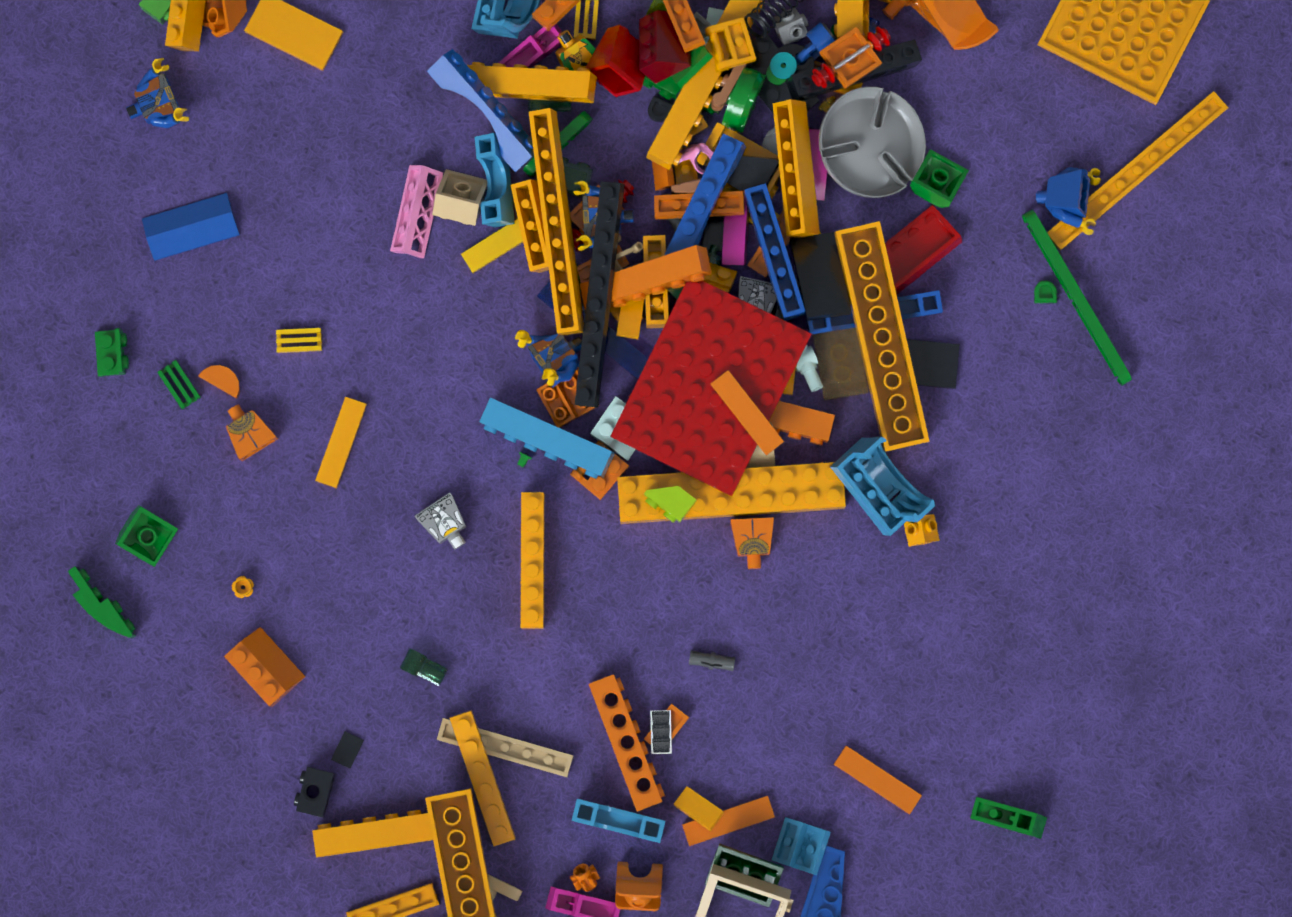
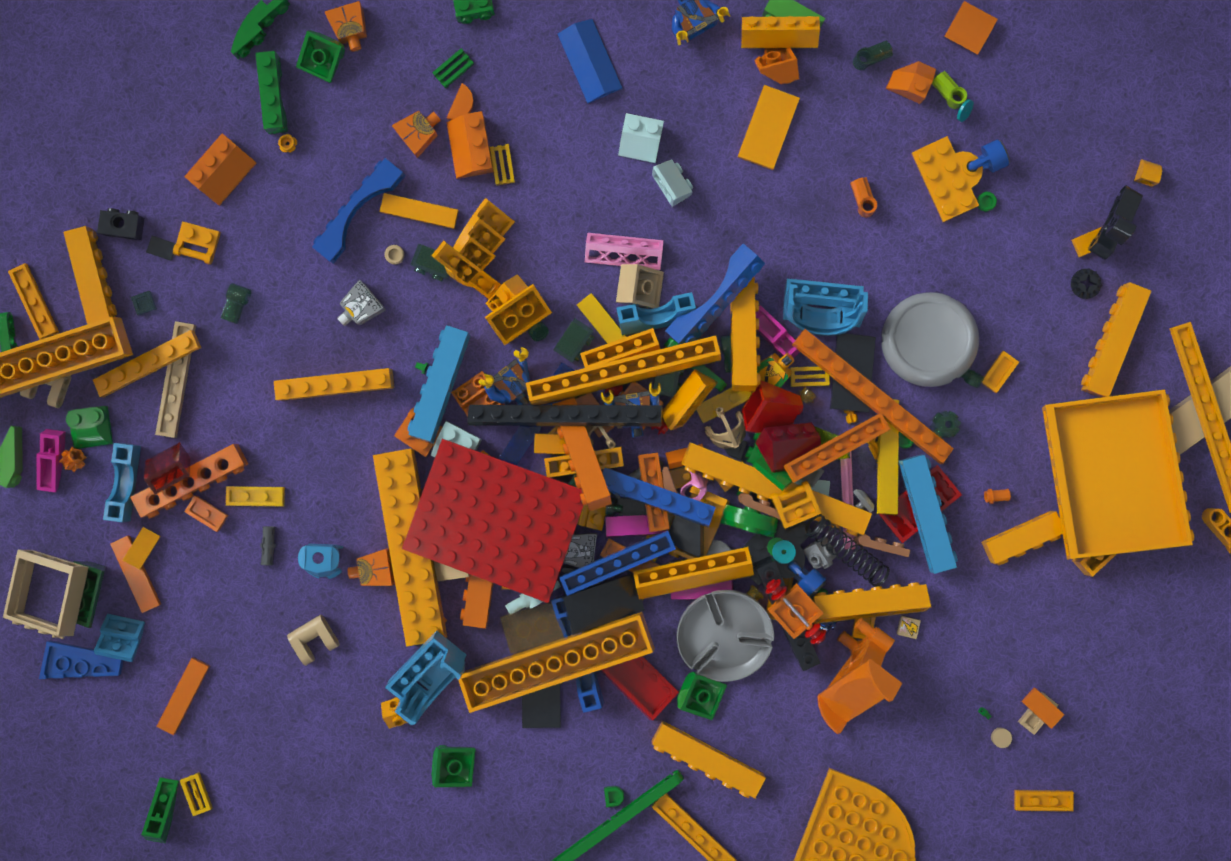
camera: 85 degrees right, 5 degrees up
orange piece [615,861,663,911] -> none
lime slope [644,486,697,523] -> none
sticker [650,710,672,754] -> none
orange tile [710,370,784,456] -> none
blue torso [1036,167,1101,235] -> none
none -> green slope [66,406,113,449]
none -> tile [131,291,157,315]
none -> clear red brick [144,442,190,495]
none -> light orange plate [173,221,221,265]
none -> yellow tile [180,772,213,816]
none -> yellow tile [226,486,285,506]
none -> green arch [256,51,288,134]
none -> tan connector [287,615,340,666]
none -> dark azure piece [298,543,343,579]
none -> blue arch [312,158,405,264]
none -> orange torso [325,1,367,52]
none -> tan tile [385,245,405,265]
none -> clear green brick [410,243,450,282]
none -> green slope [431,745,475,787]
none -> light orange slope [432,198,515,299]
none -> orange slope [447,111,494,179]
none -> light orange slope [485,274,528,312]
none -> light orange slope [485,284,552,345]
none -> clear green tile [528,321,549,341]
none -> clear green brick [553,318,595,364]
none -> light aqua slope [618,113,664,163]
none -> light aqua slope [652,159,693,207]
none -> light orange brick [652,720,766,798]
none -> light orange slope [662,369,718,430]
none -> yellow tile [696,387,752,423]
none -> tan helmet [705,407,746,449]
none -> clear yellow plate [799,387,817,404]

